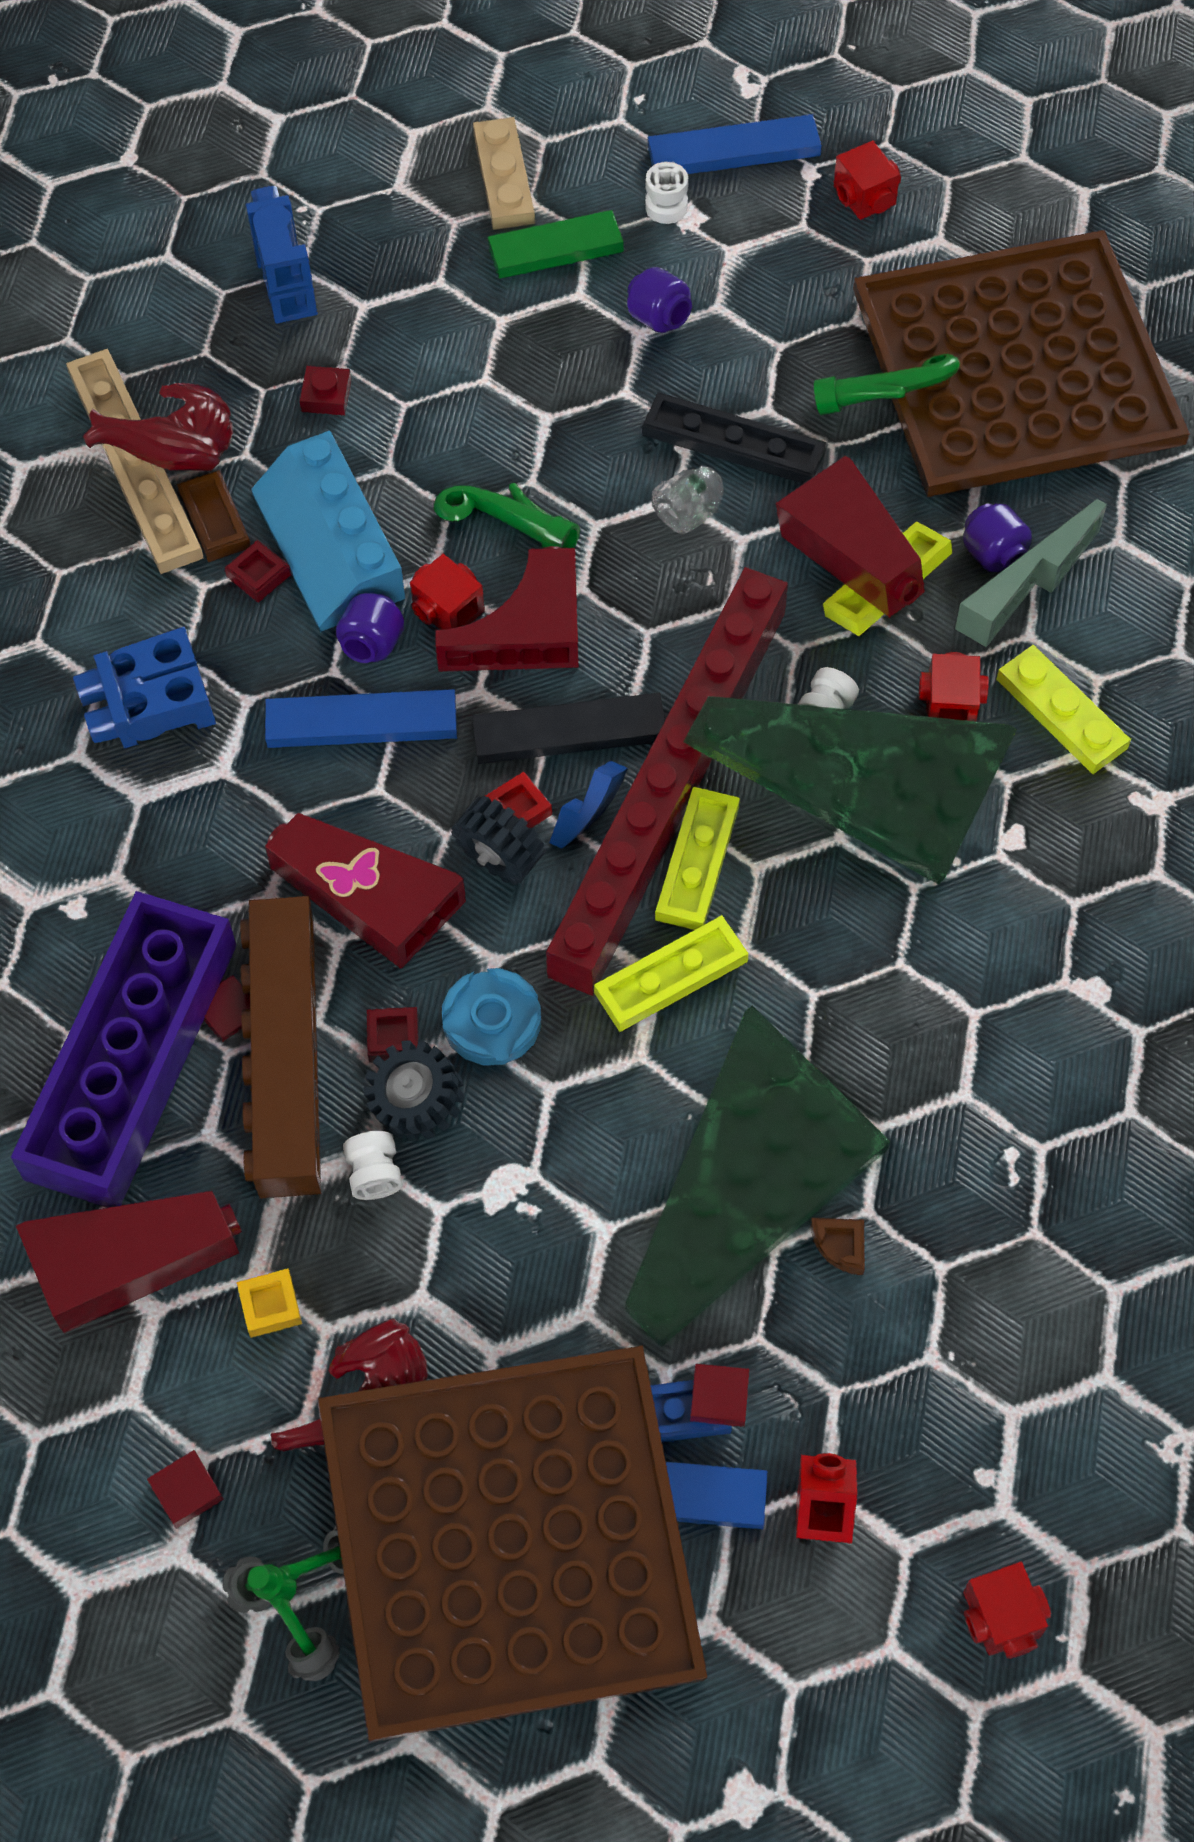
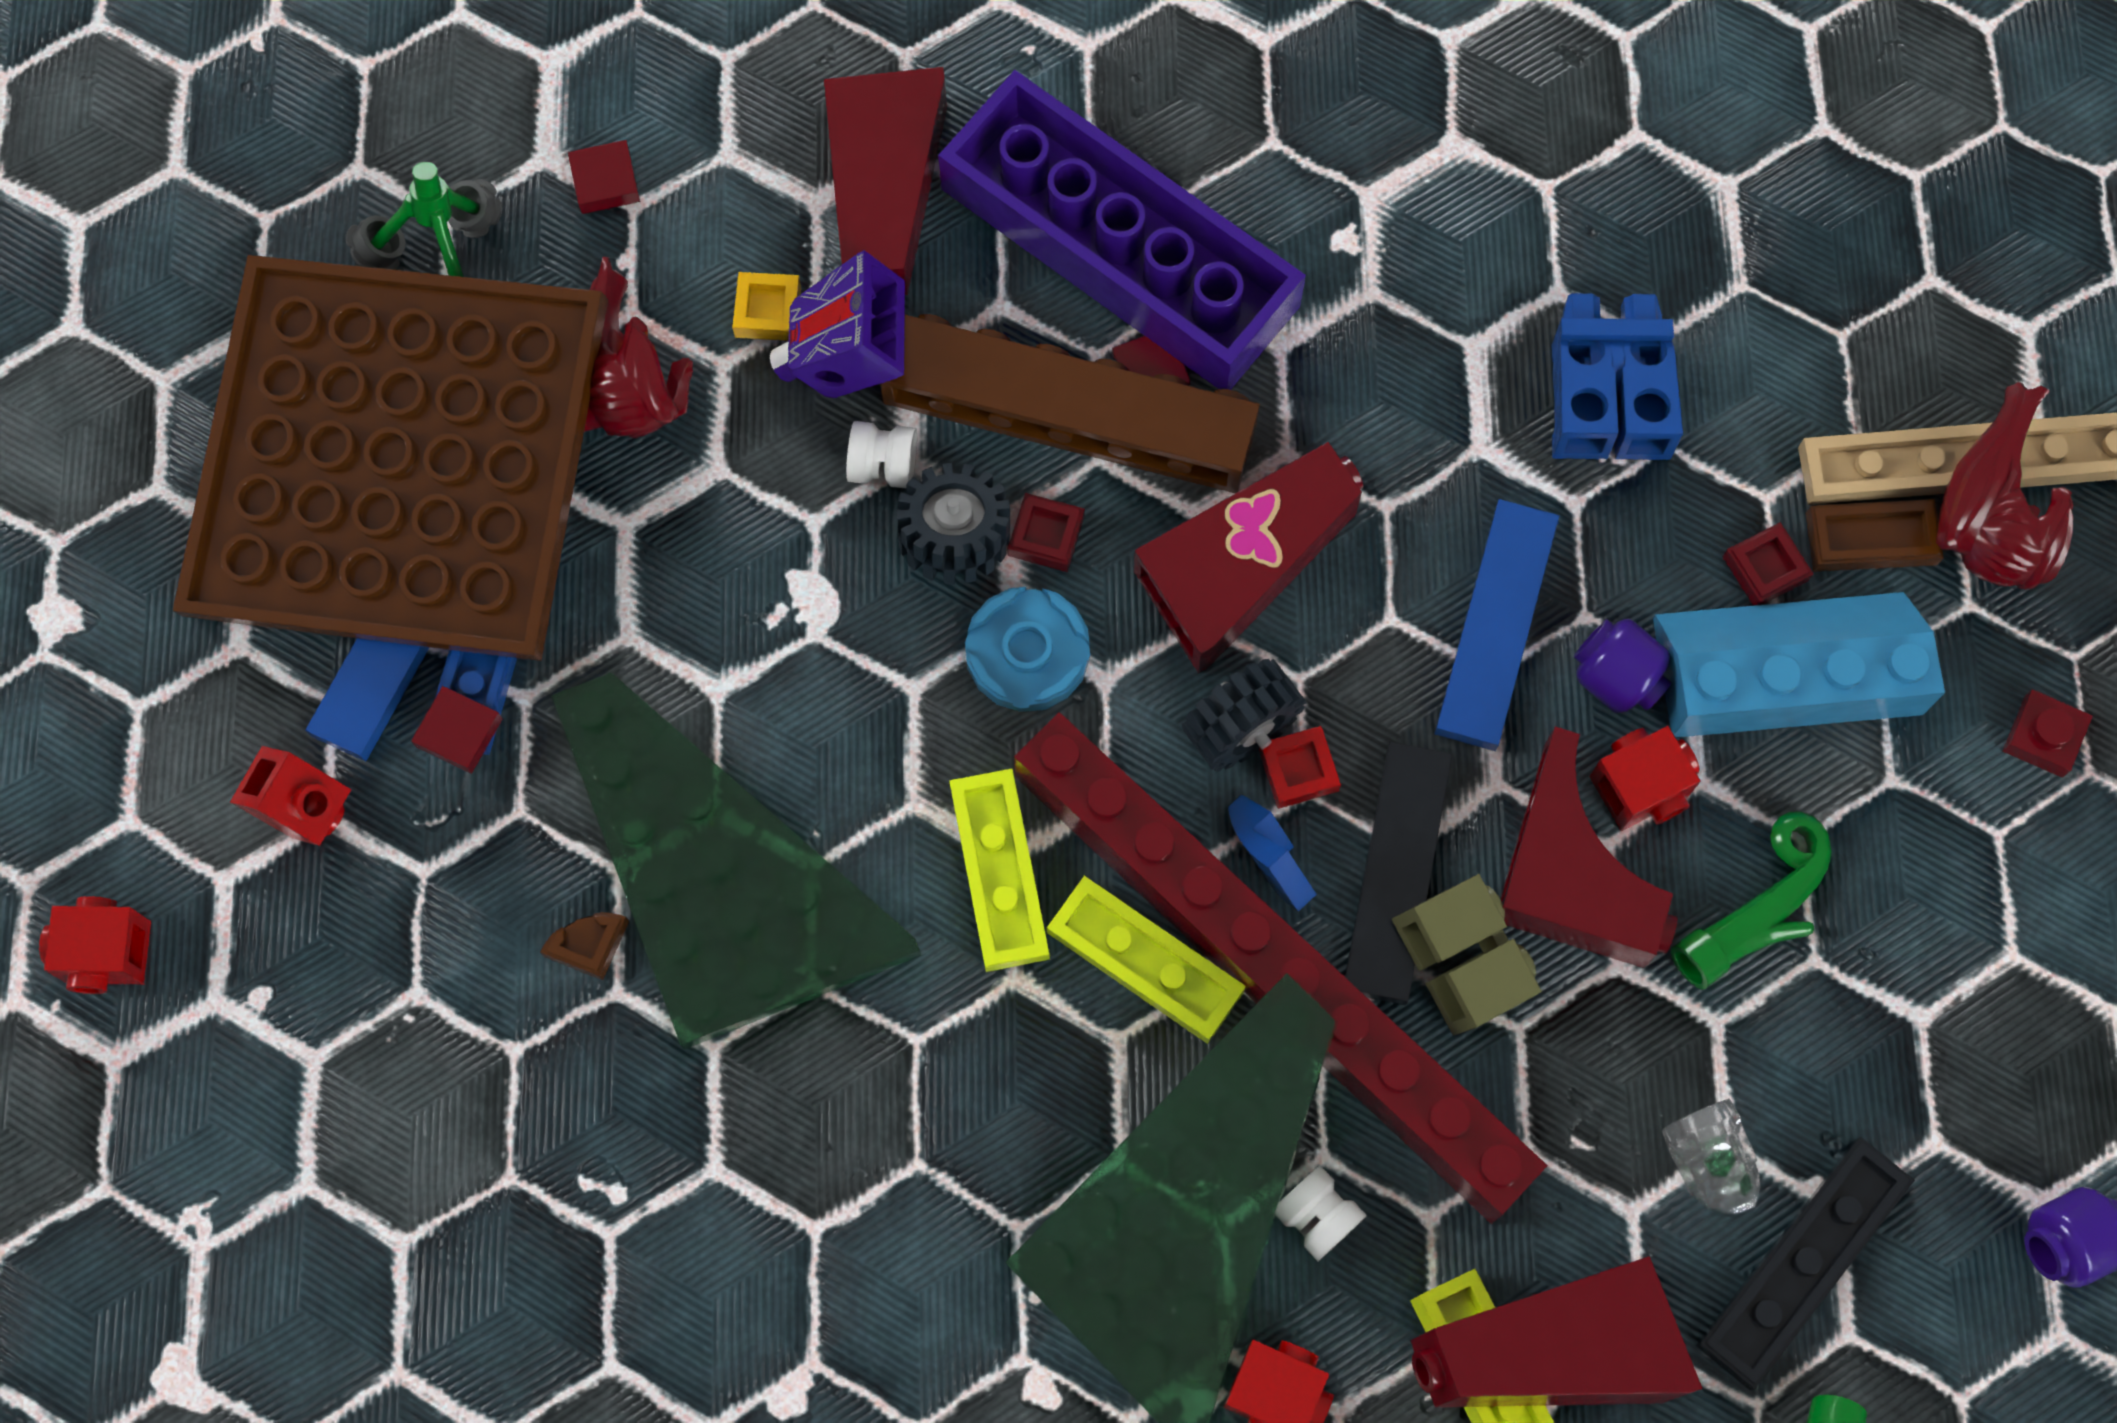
camera: 110 degrees right, 10 degrees up
none -> dark purple torso [770,250,905,398]
none -> olive piece [1392,874,1542,1036]

